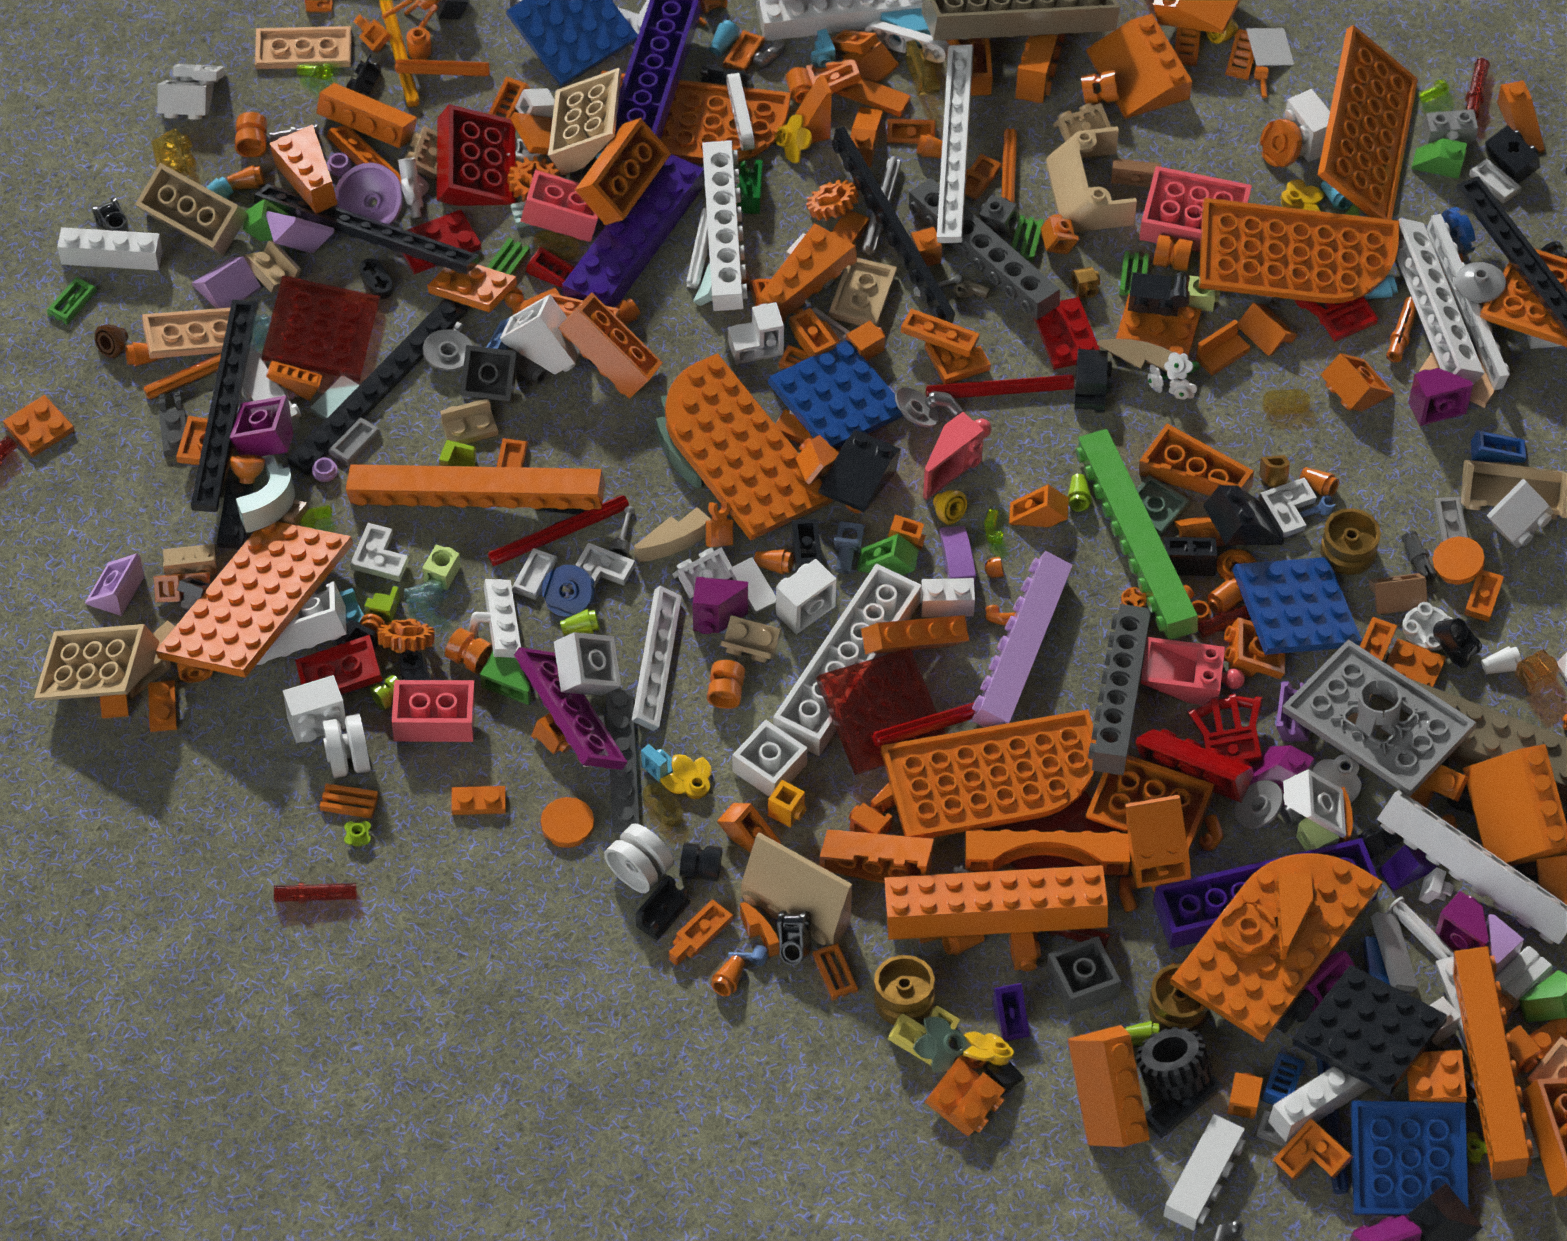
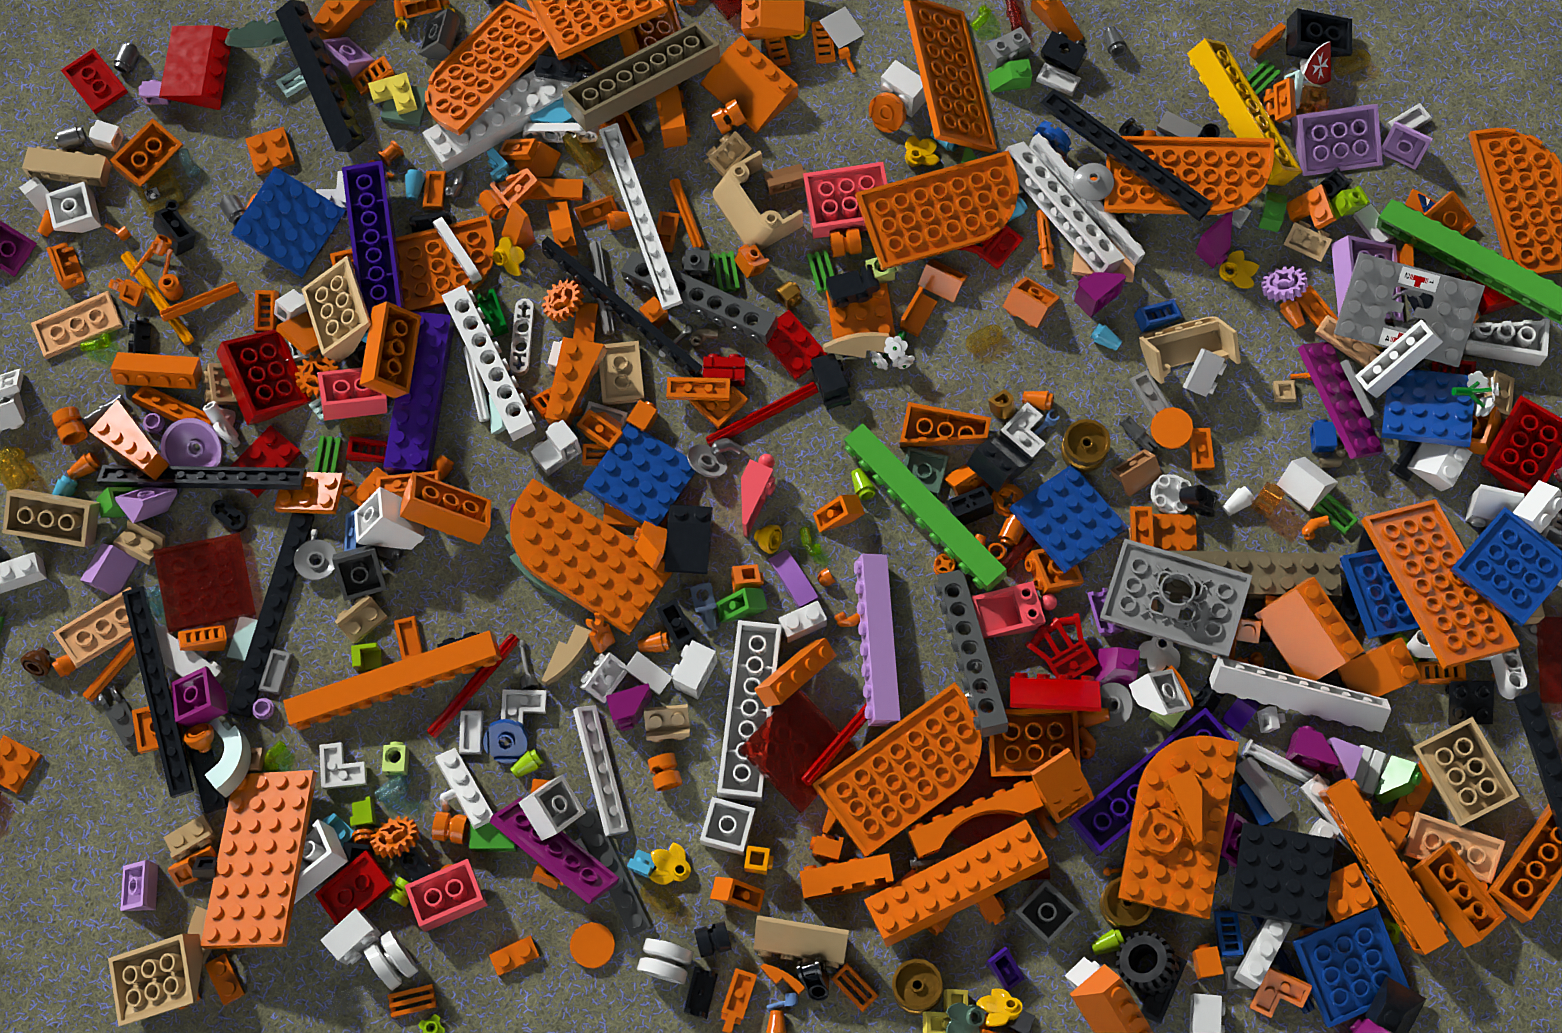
camera: 20 degrees left, 15 degrees up
none -> white beam [509,299,535,376]
none -> red brick [703,354,746,386]
none -> orange cone [1077,707,1110,728]
none -> medium azure cone [1090,323,1122,351]

